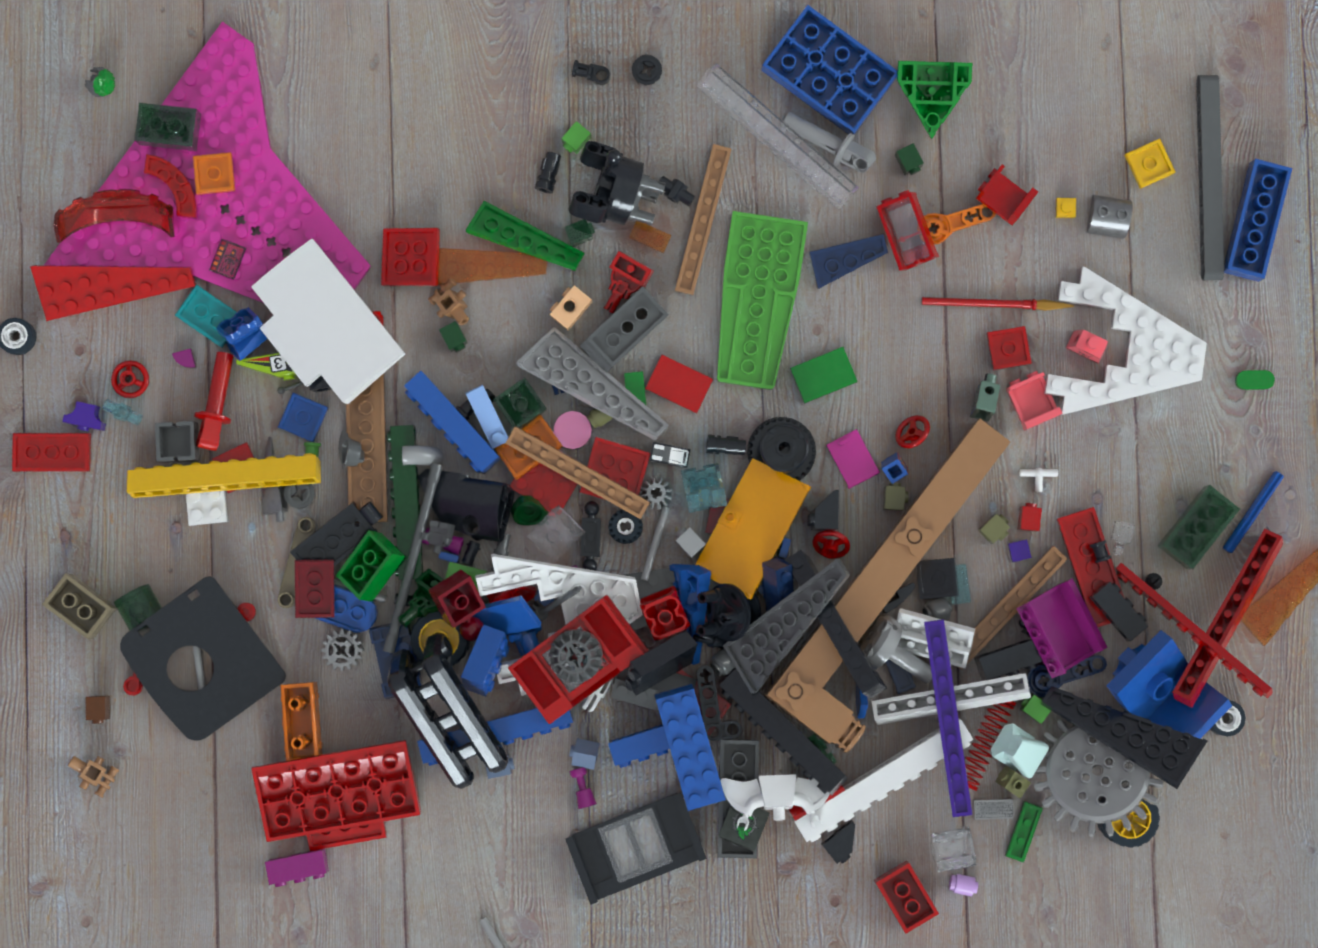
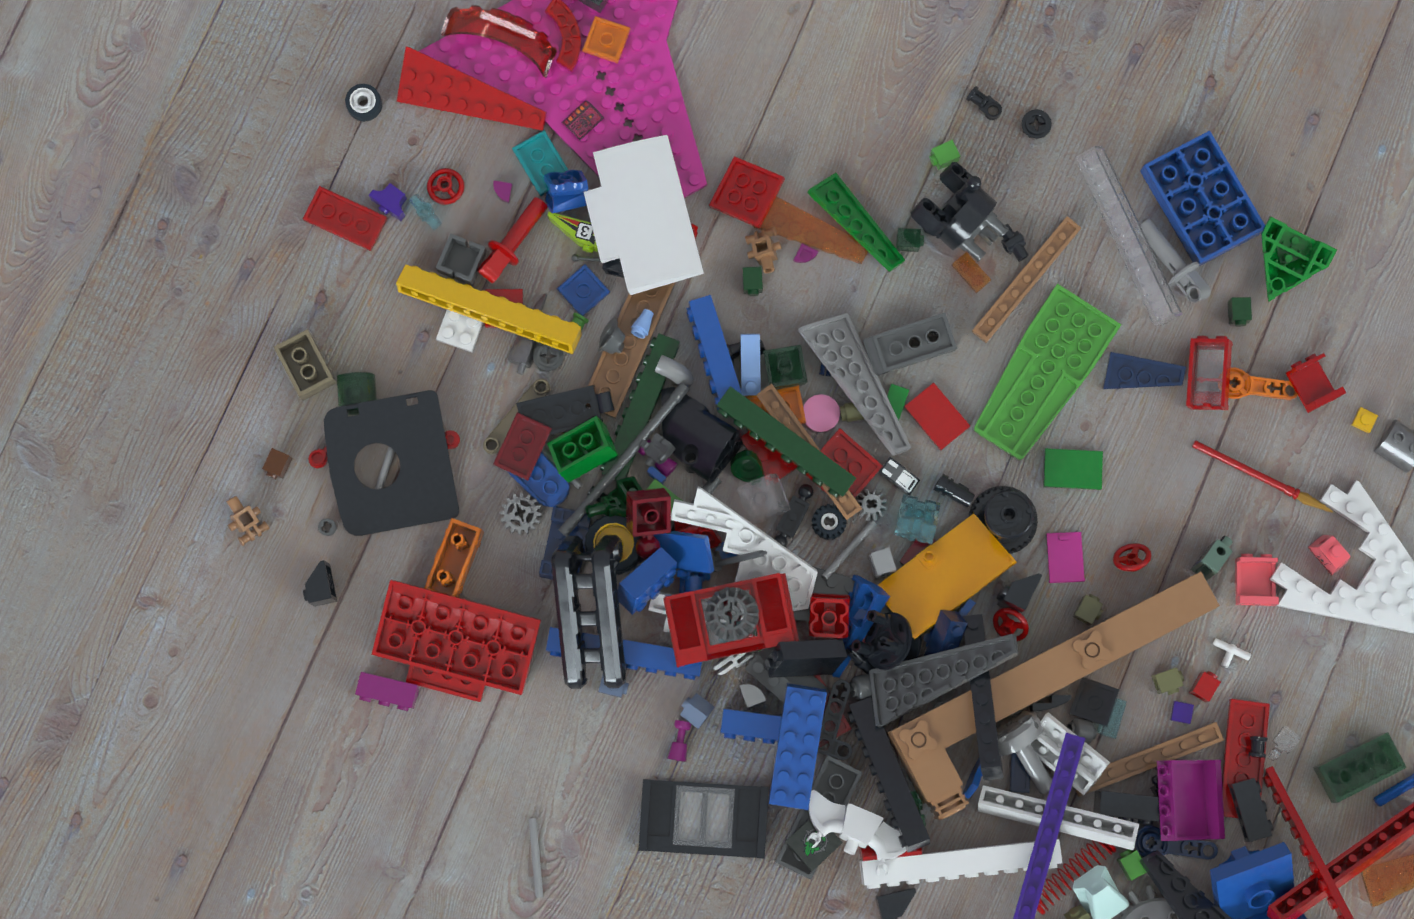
camera: 25 degrees right, 5 degrees down
black pin [461,540,481,566] -> none
black axle [535,152,561,194] -> none
light nougat brick [550,285,592,331] -> none
red brick [603,251,654,314] -> none
blue brick [881,452,908,484] -> none
red plate [986,326,1032,371] -> none
black piece [1145,573,1162,590] -> none
none -> black slope [303,560,338,607]
none -> dark grey bush [318,518,337,536]
none -> light blue cone [631,309,654,339]
none -> dark green brick [716,386,856,498]
none -> light grey brick [739,684,766,709]
none -> magenta tile [793,243,819,263]

